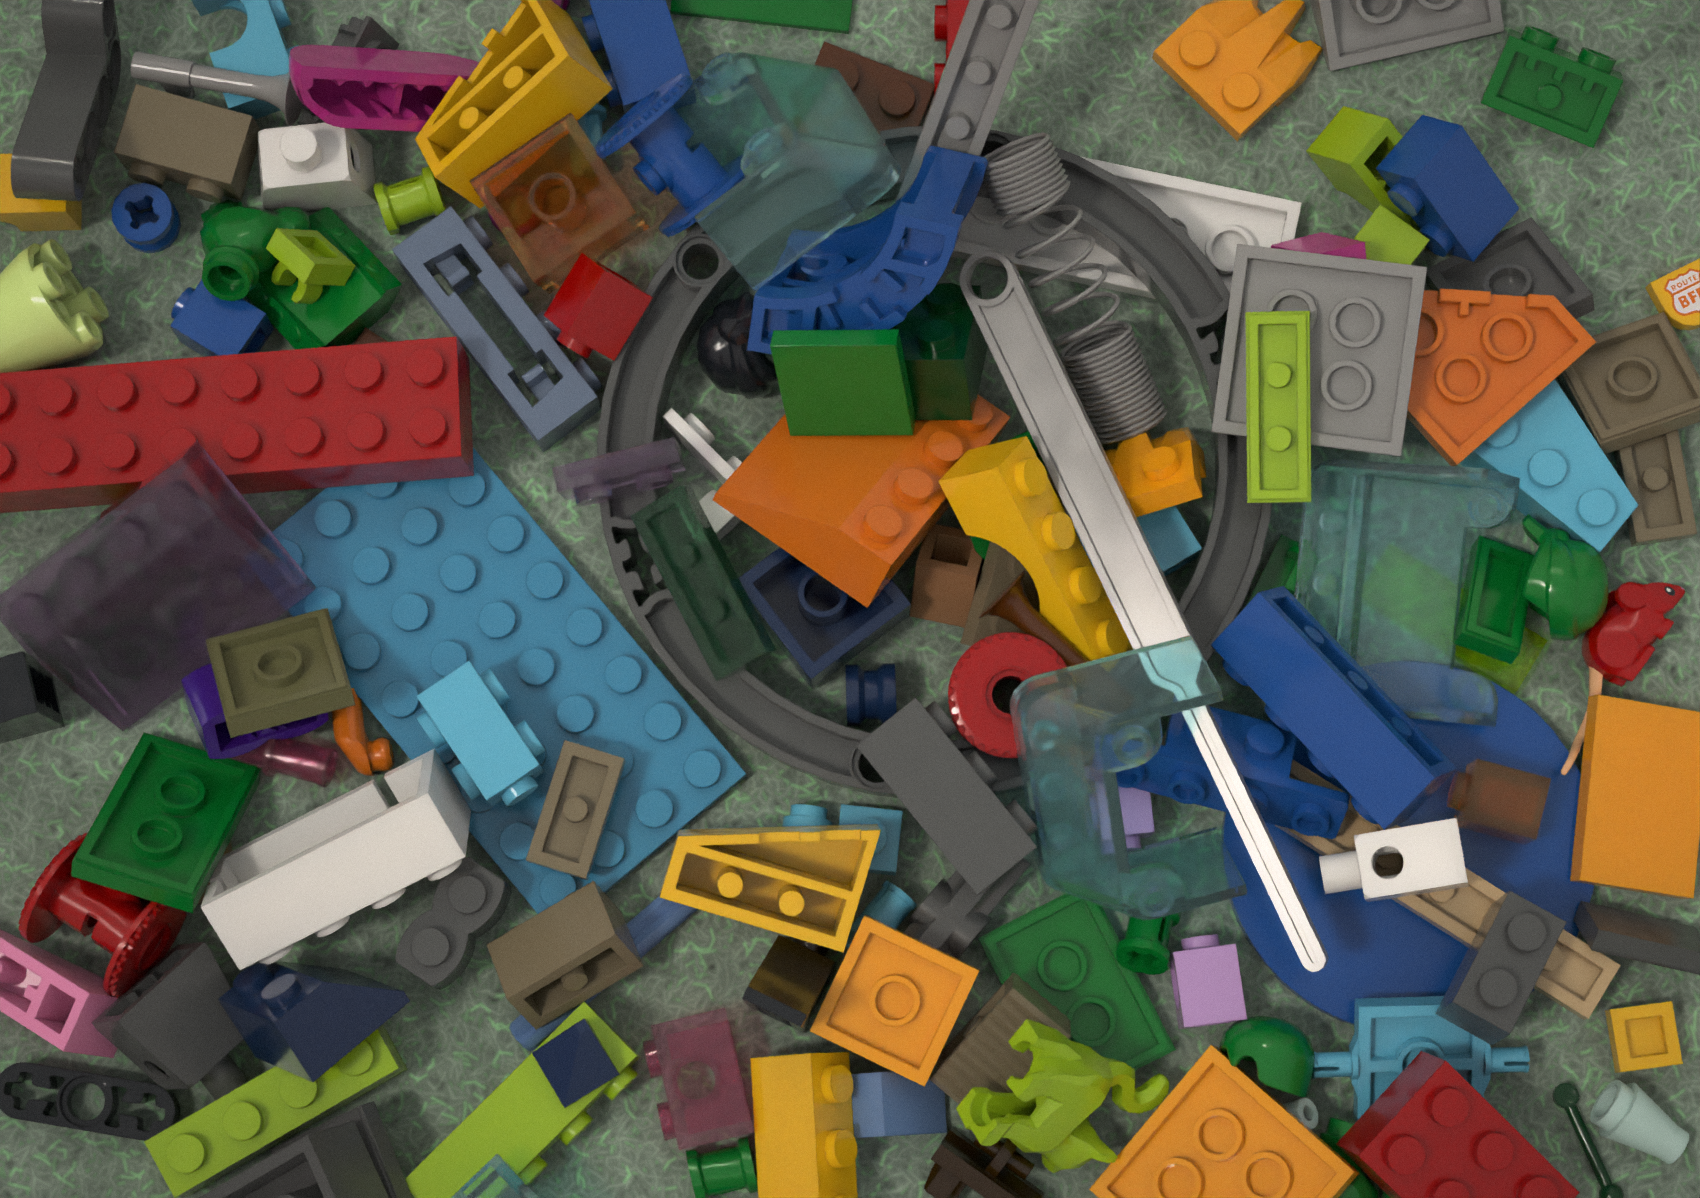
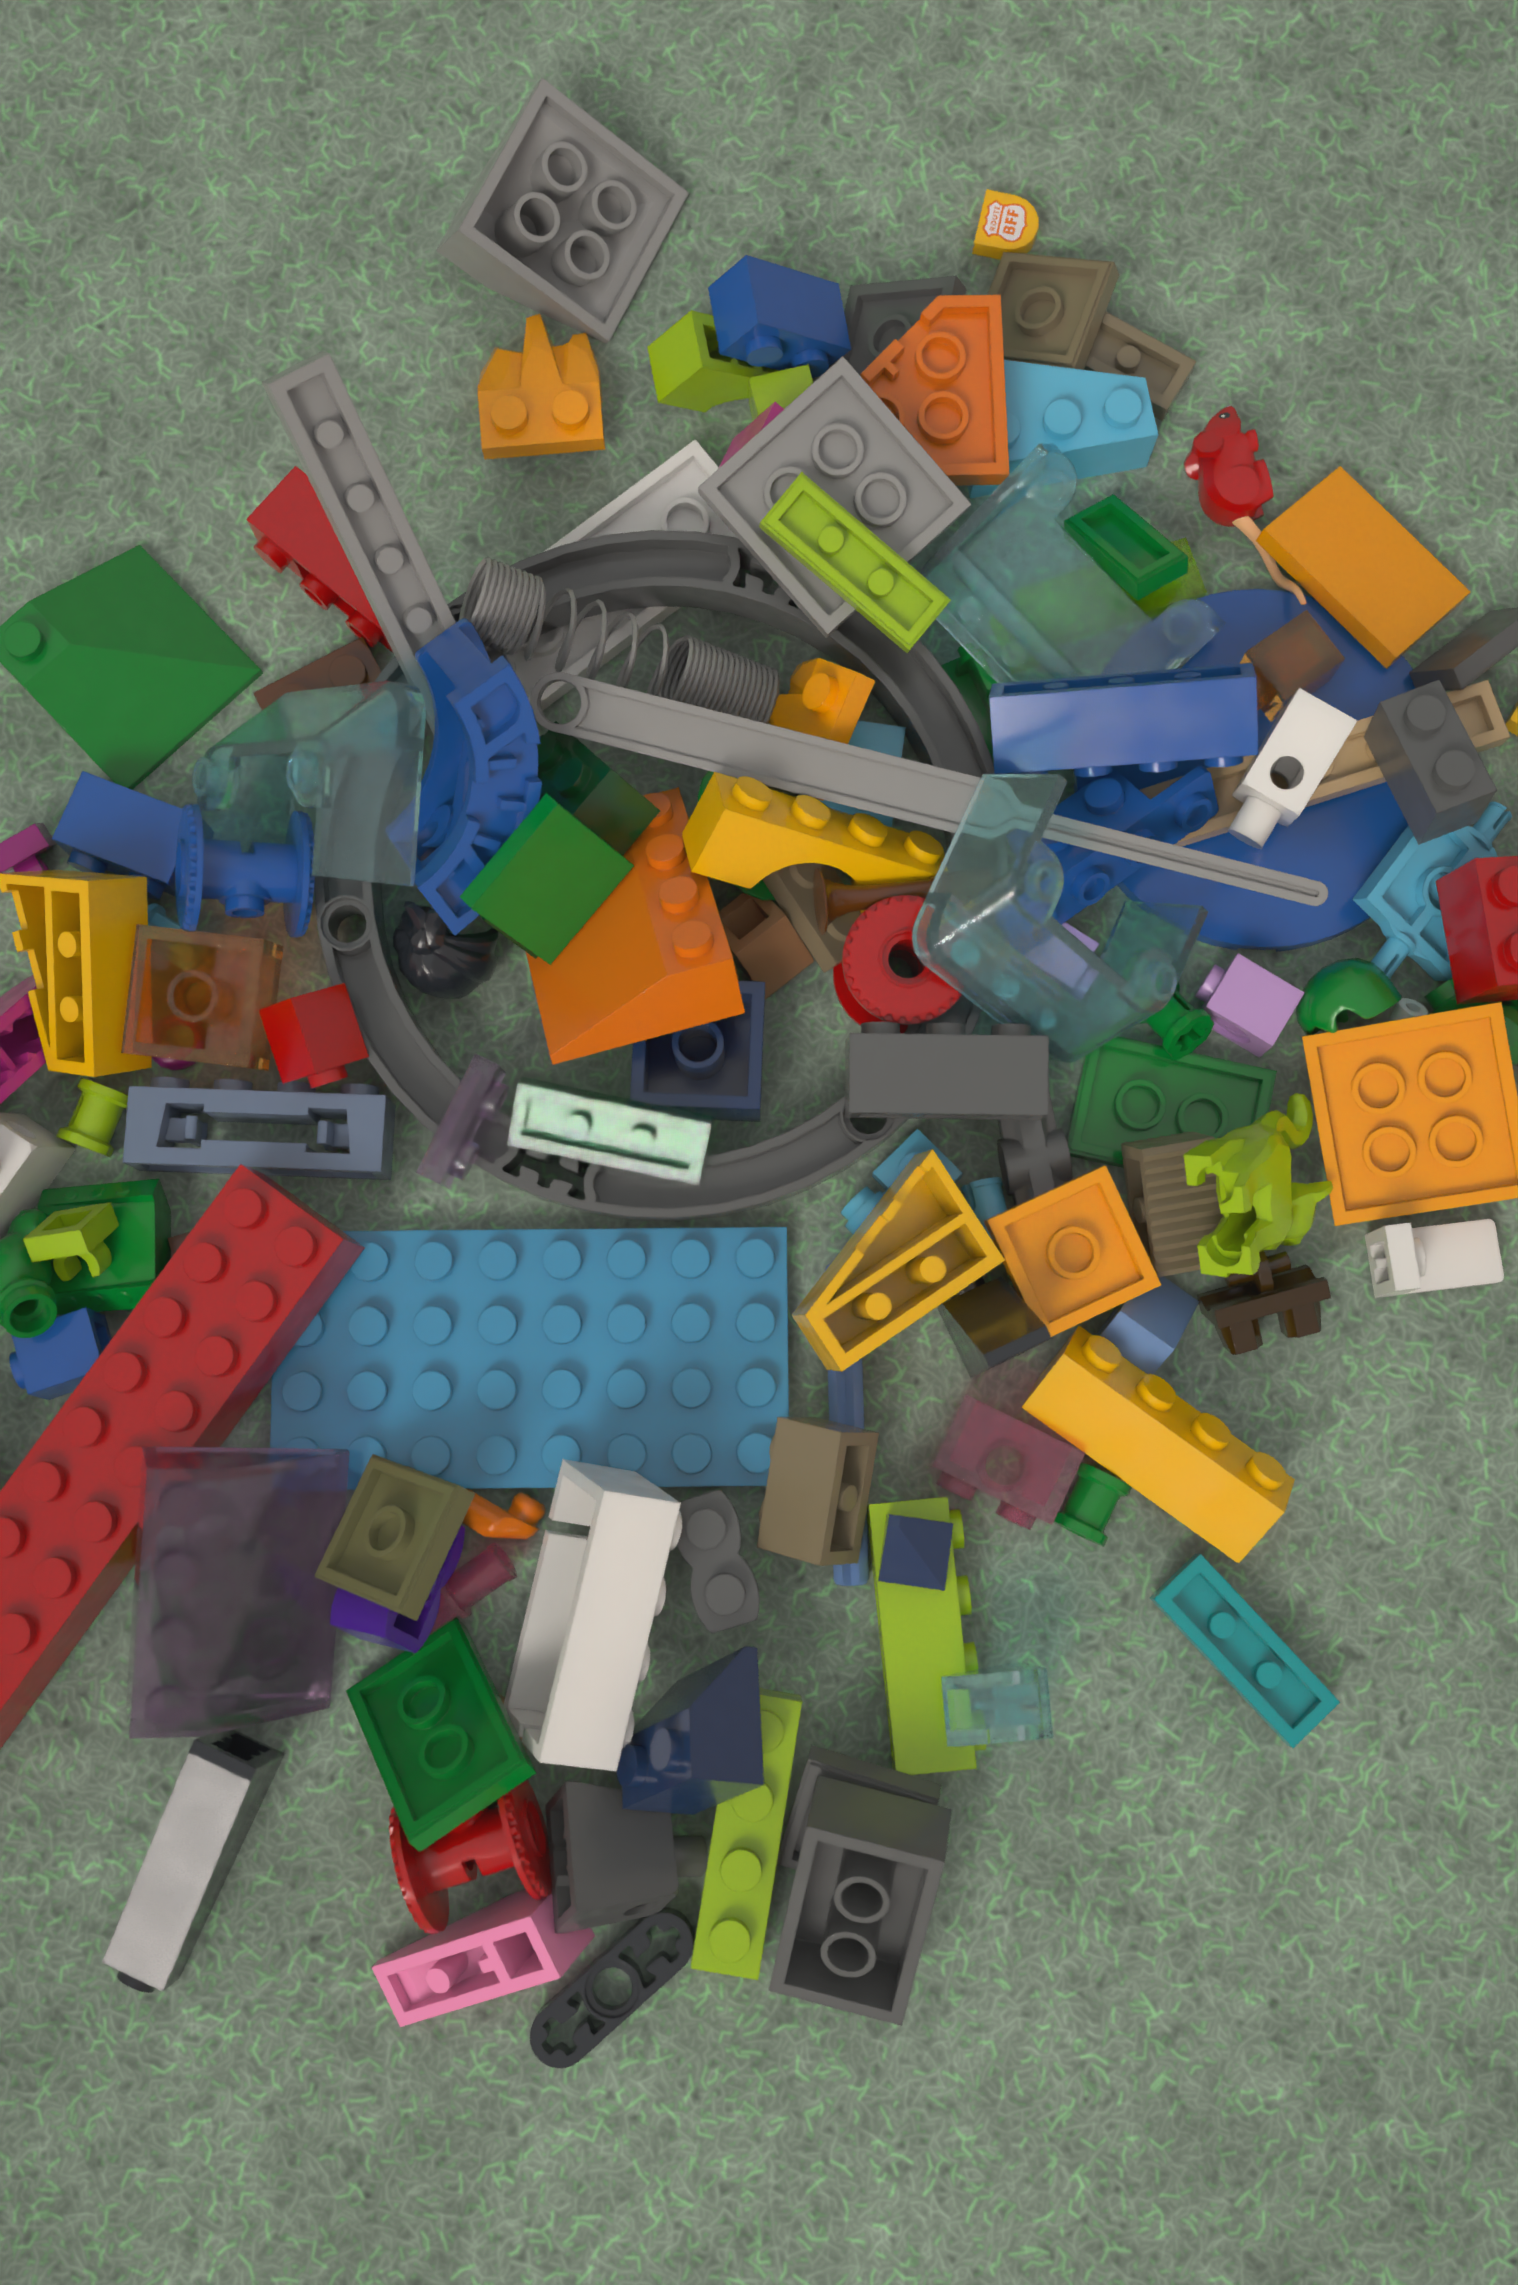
camera: 50 degrees left, 0 degrees up
medium azure brick [416,661,546,807] -> none
dark tan plate [526,740,626,881] -> none
white bracket [662,408,742,554] -> none
dark blue wheel [845,663,897,726] -> none
green bracket [1481,25,1623,148] -> none
green hat [1522,514,1609,641] -> none

